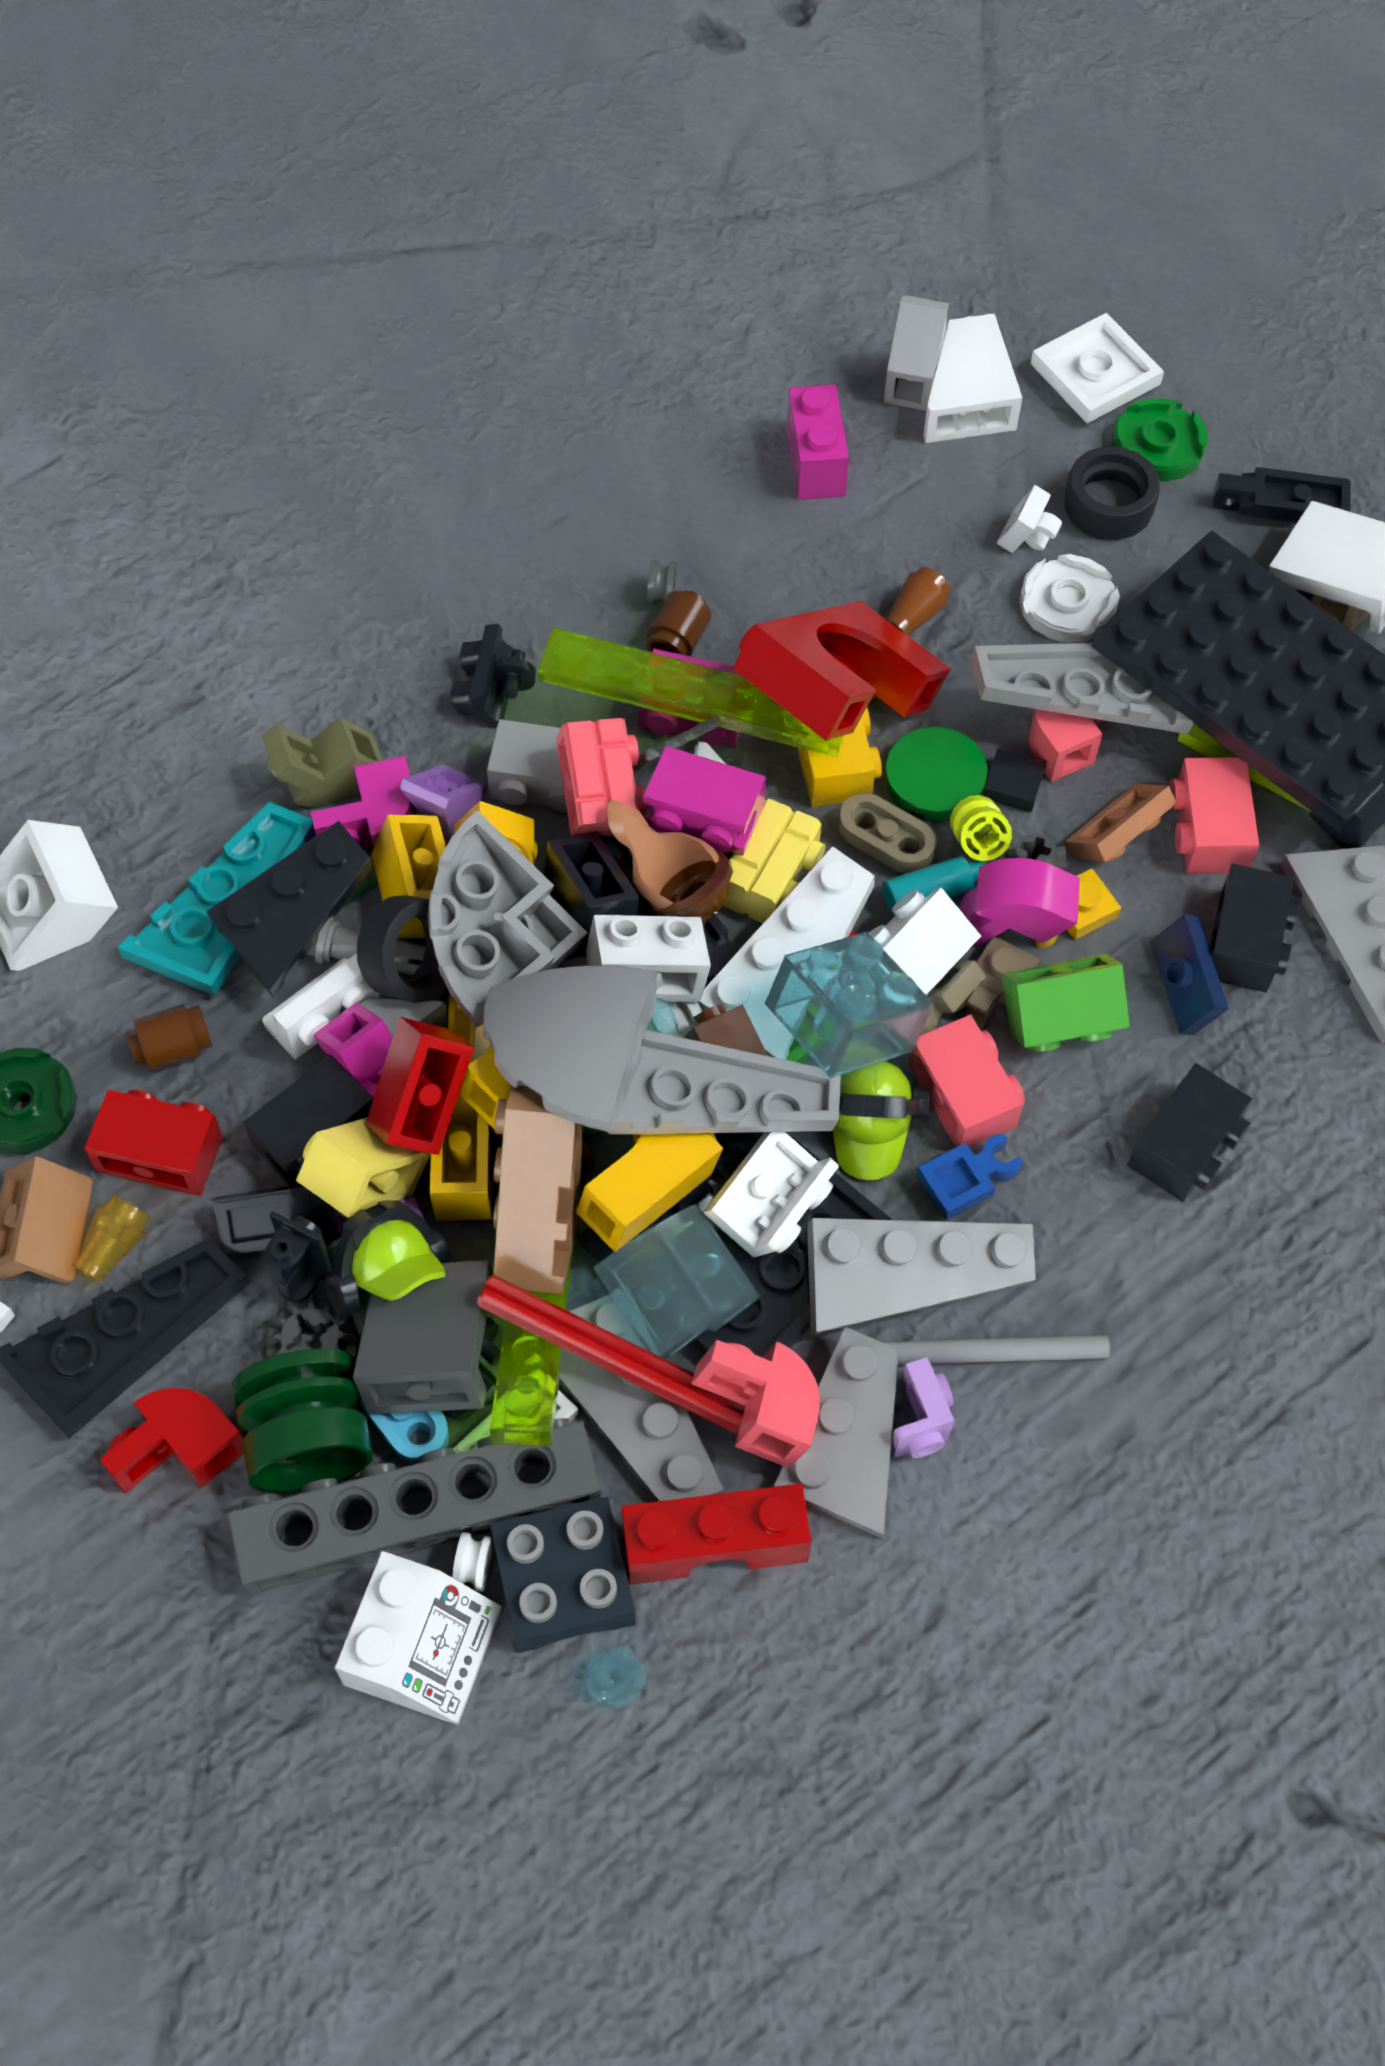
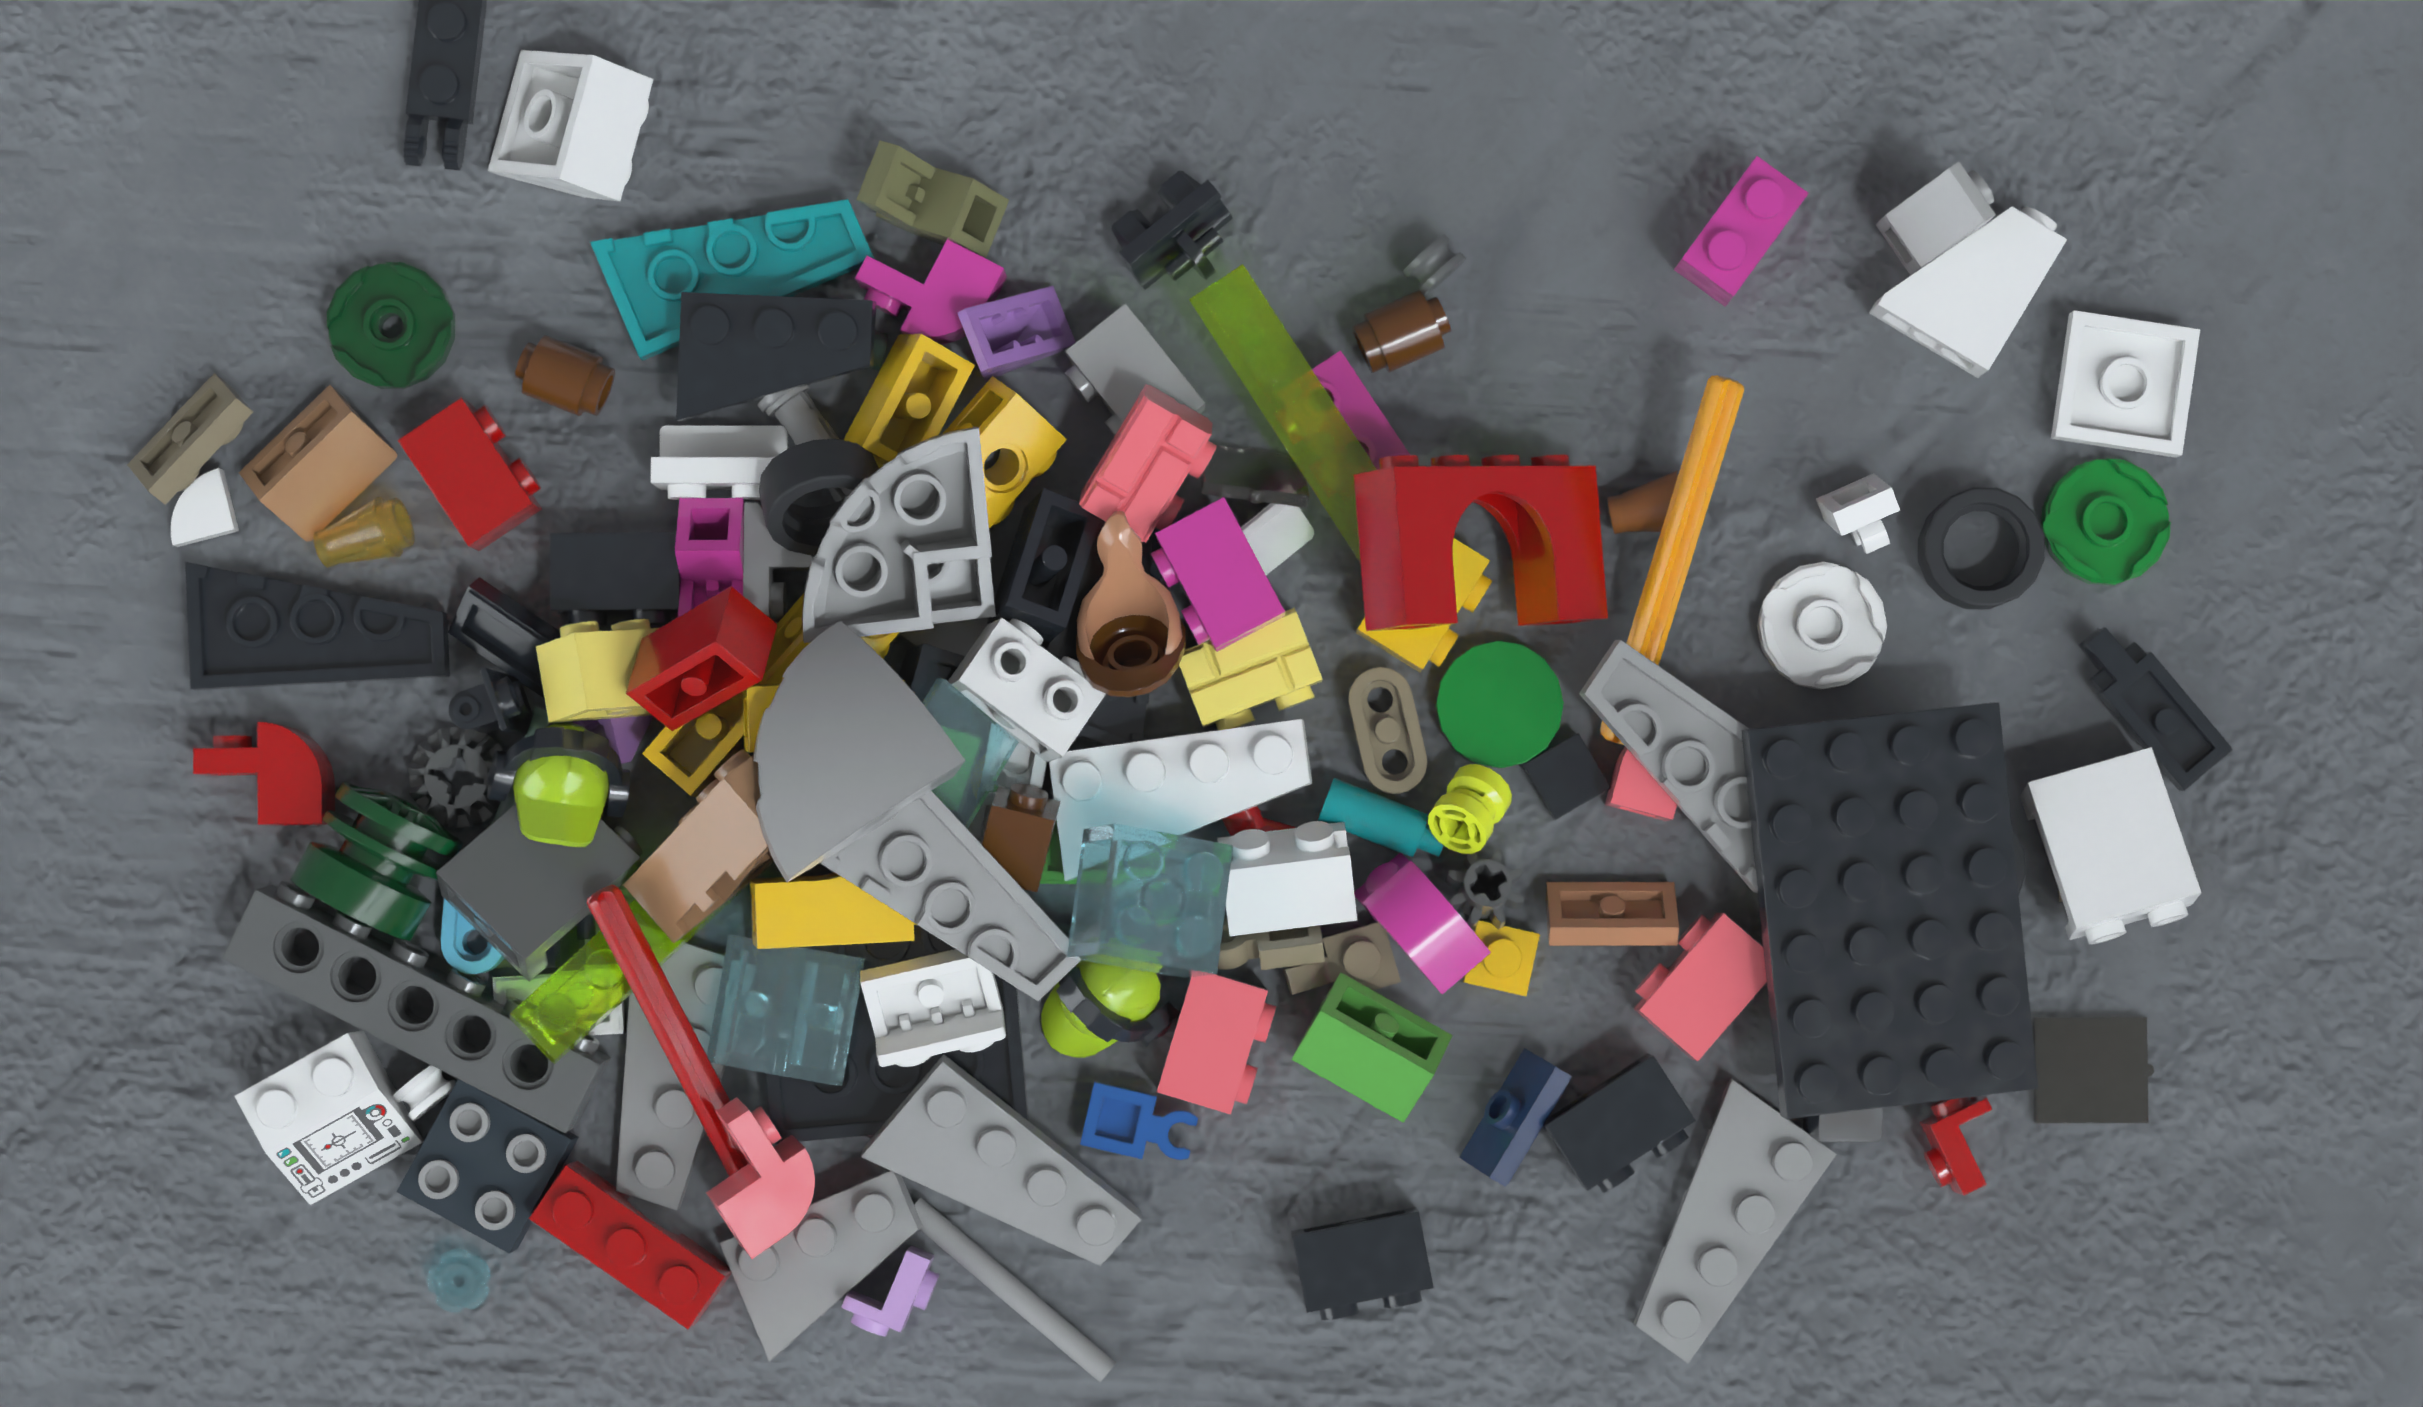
camera: 50 degrees right, 25 degrees up
none -> light orange axle [1600,375,1744,745]

